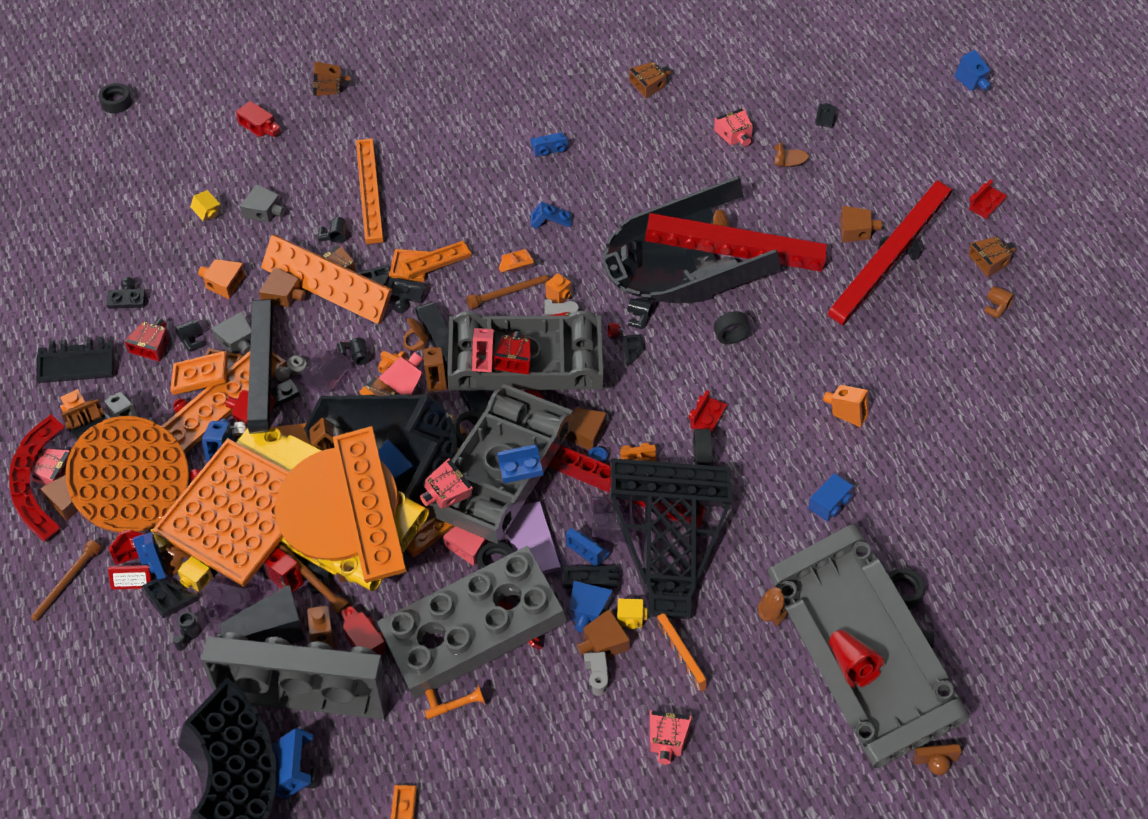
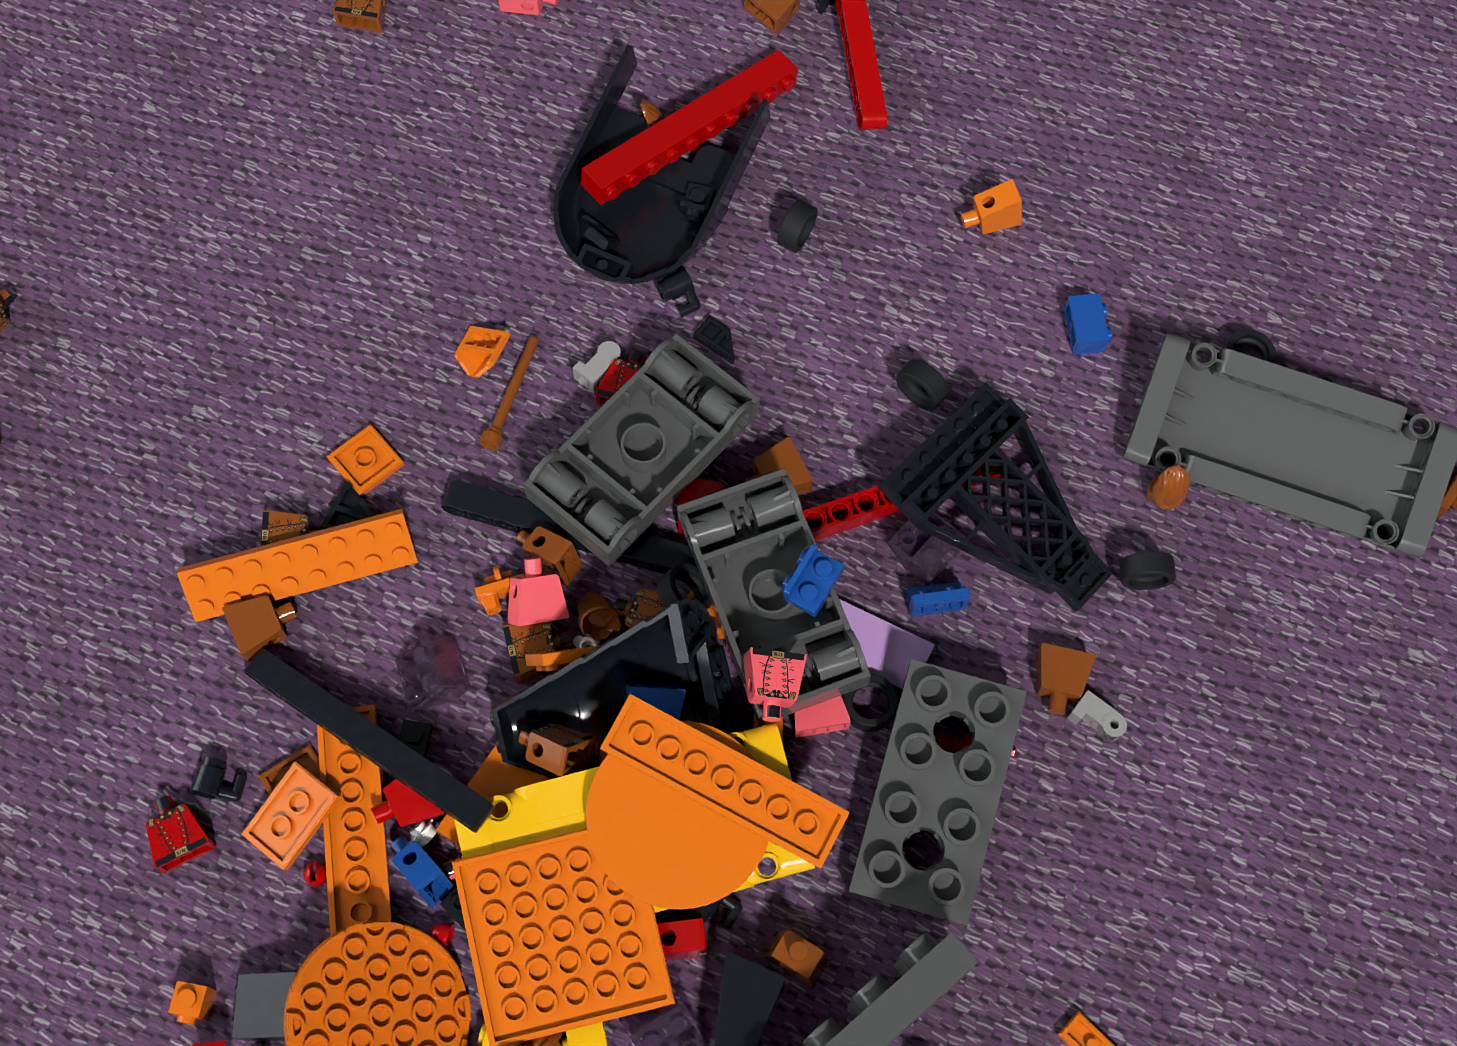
camera: 50 degrees left, 15 degrees up
black hinge [36,336,114,383] -> none
dark orange hinge [61,399,104,431] -> none
torso [104,392,138,418] -> none
black plate [106,277,146,309] -> none
yellow brick [190,190,220,221] -> none
orange torso [198,259,245,299] -> none
torso [211,312,251,354] -> none
dark grey torso [240,184,286,222] -> none
light grey plate [275,356,306,382] -> none
dark orange piece [276,542,350,615] -> none
black piece [317,217,347,243] -> none
black piece [337,337,369,365] -> none
red hinge [341,606,386,655] -> none
orange plate [356,138,383,244] -> none
black plate [387,277,426,313] -> none
orange tile [400,241,472,279] -> none
dark orange piece [403,318,429,351] -> none
orange piece [424,685,486,720] -> none
coral torso [472,328,494,372] -> none
red torso [492,332,530,375] -> none
blue bracket [530,132,568,157] -> none
blue bracket [531,201,572,229] -> none
orange brick [545,273,572,303] -> none
black hinge [563,566,619,589] -> none
blue torso [570,581,612,633] -> none
blue tile [588,447,607,464] -> none
red hinge [607,323,621,338] -> none
yellow brick [617,598,647,629] -> none
orange hips [620,442,656,462] -> none
coral torso [649,710,691,765] -> none
orange tile [657,613,707,692] -> none
red bracket [688,390,727,435] -> none
red cone [829,630,884,688] -> none
none -> black tyre [1119,551,1176,590]

